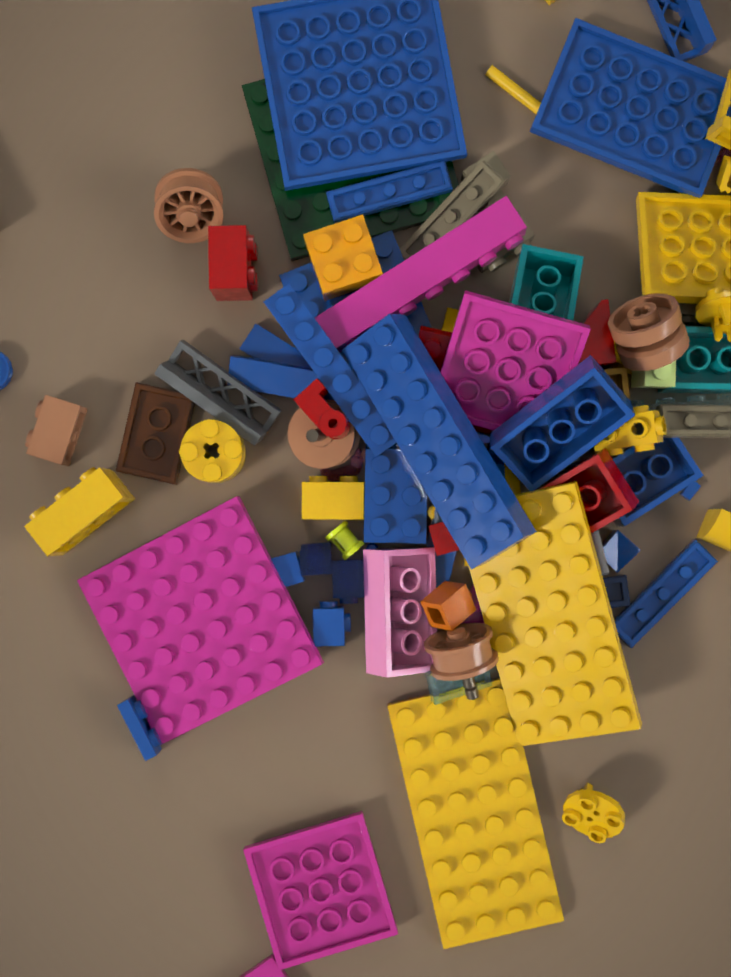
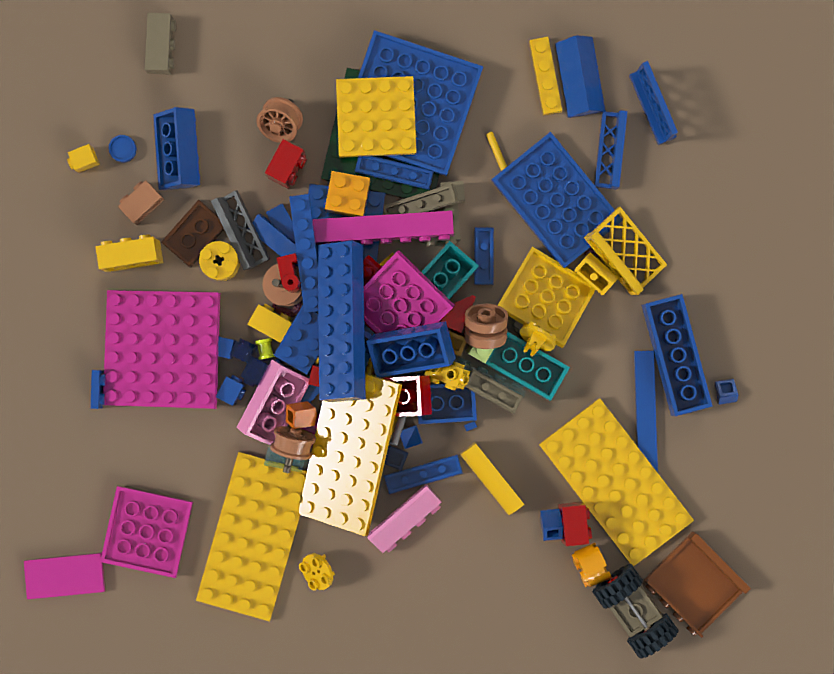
camera: 20 degrees right, 0 degrees up
none -> blue slope [153,107,200,190]
none -> yellow plate [336,76,416,157]
none -> bright pink slope [367,484,441,553]
none -> blue tile [474,227,494,285]

